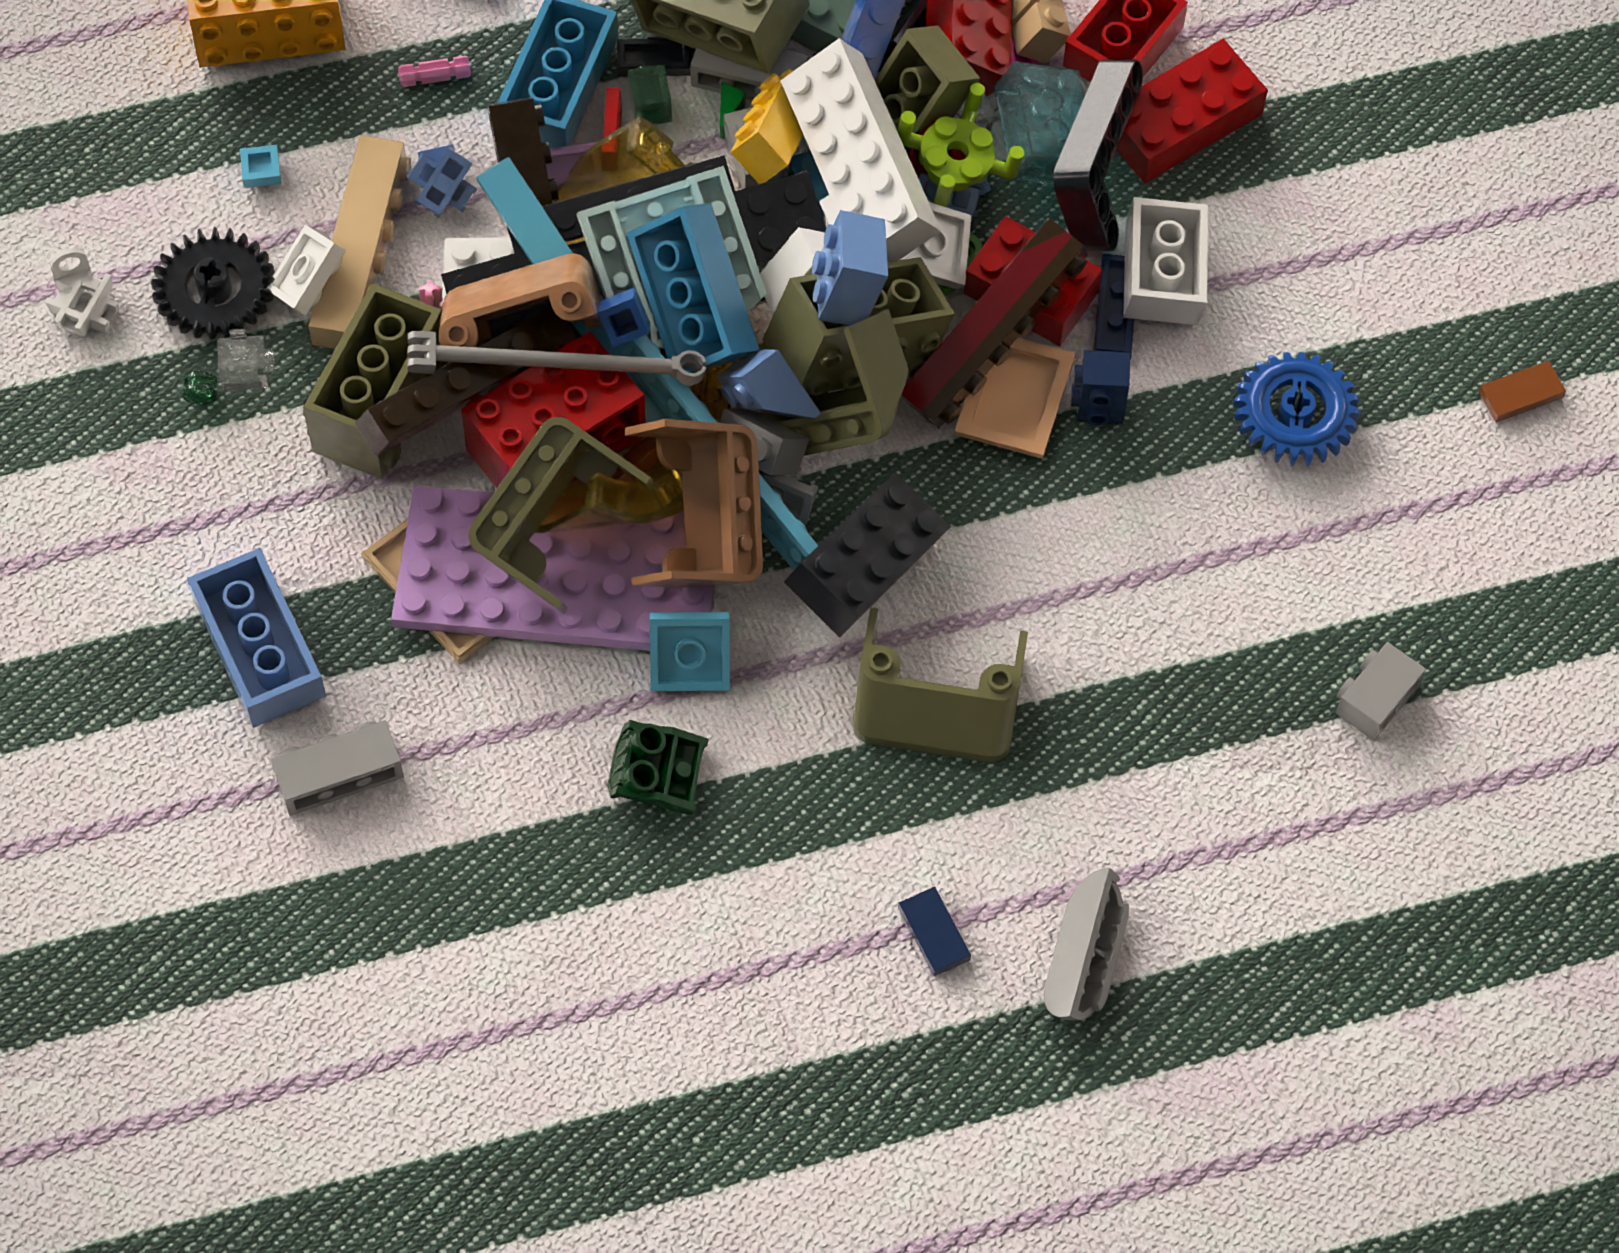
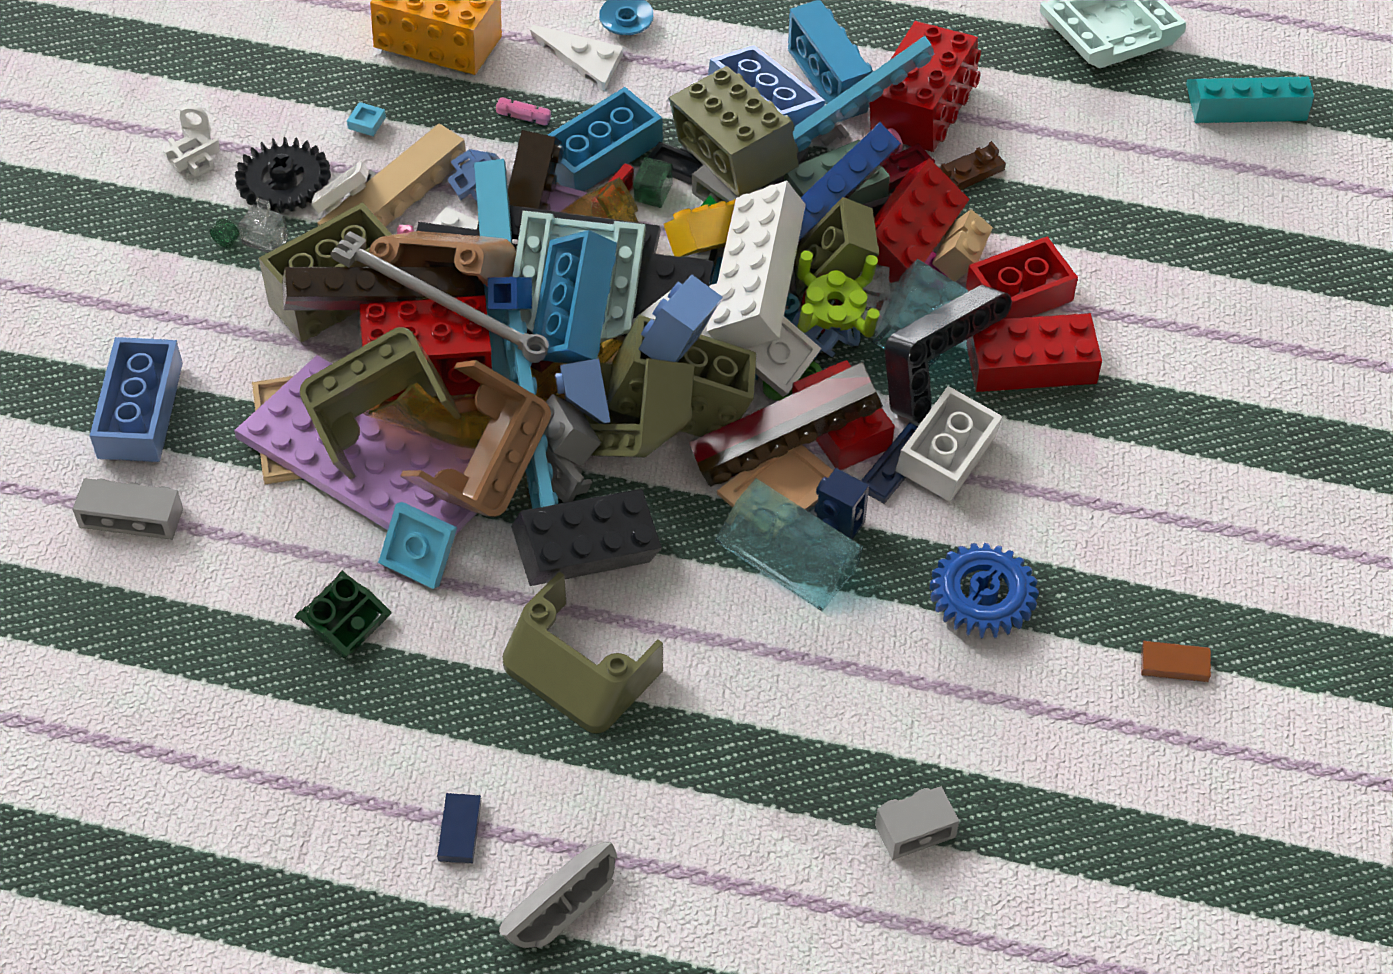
camera: 30 degrees right, 10 degrees down
none -> clear light blue slope [715,478,863,611]

